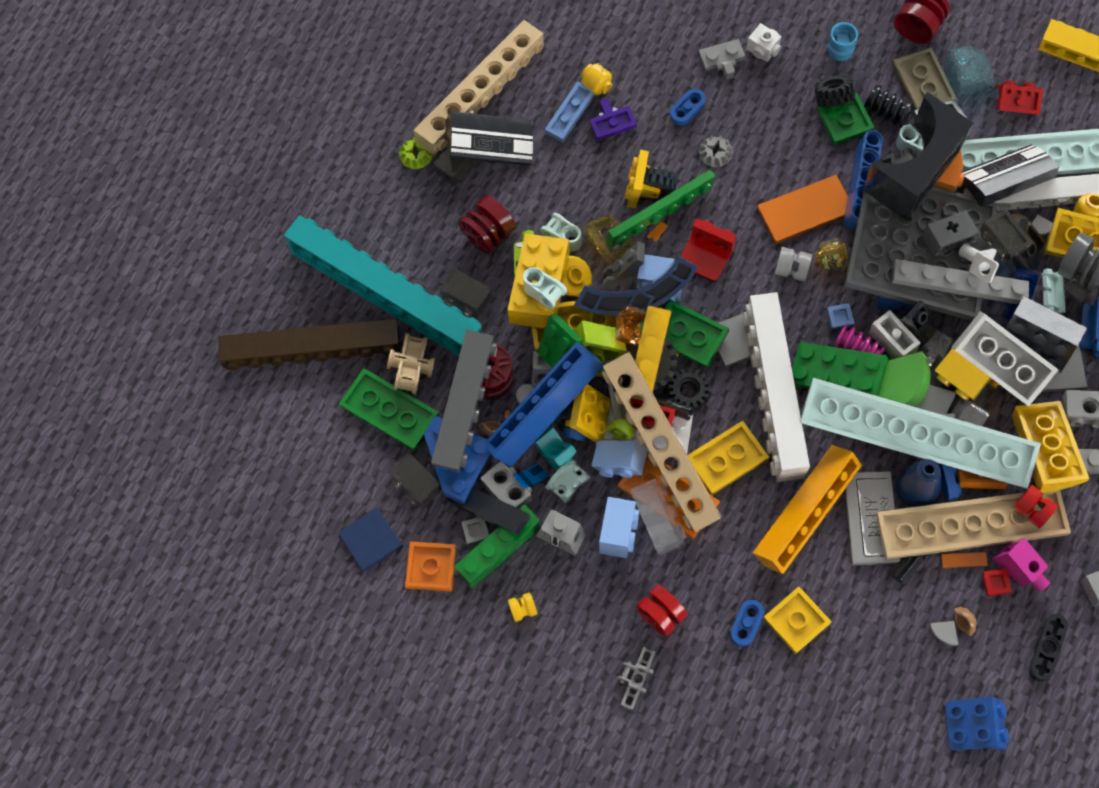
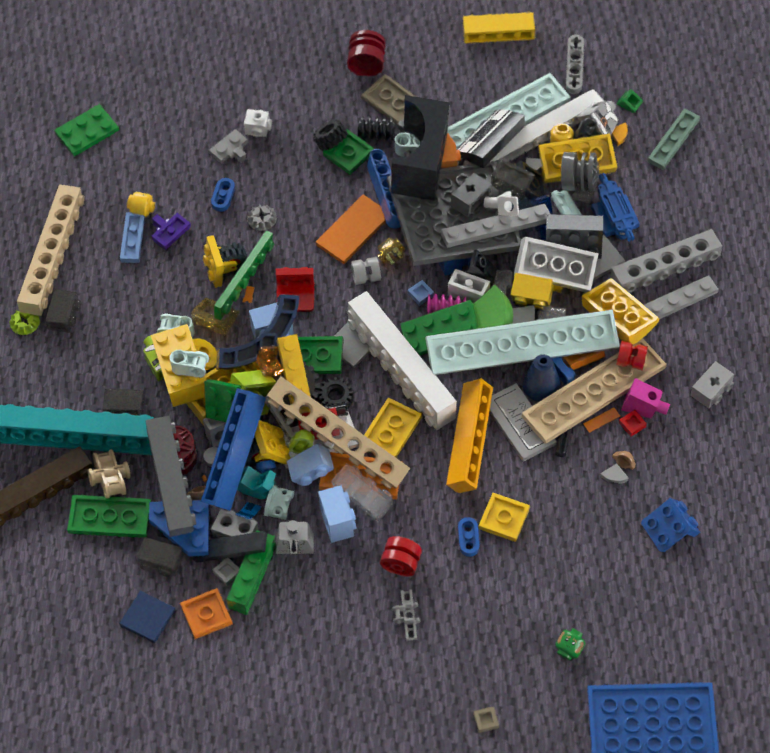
camera: 30 degrees left, 10 degrees down
black slope [445,111,533,166] -> none
dark red wheel [458,195,516,254] -> none
yellow wheel [508,592,538,622] -> none
dark grey hinge [603,241,645,289] -> none
dark azure wheel [827,22,858,61] -> none
clear light blue slope [945,45,998,98] -> none
red bracket [995,80,1043,115] -> none
black beam [1029,614,1068,682] -> none

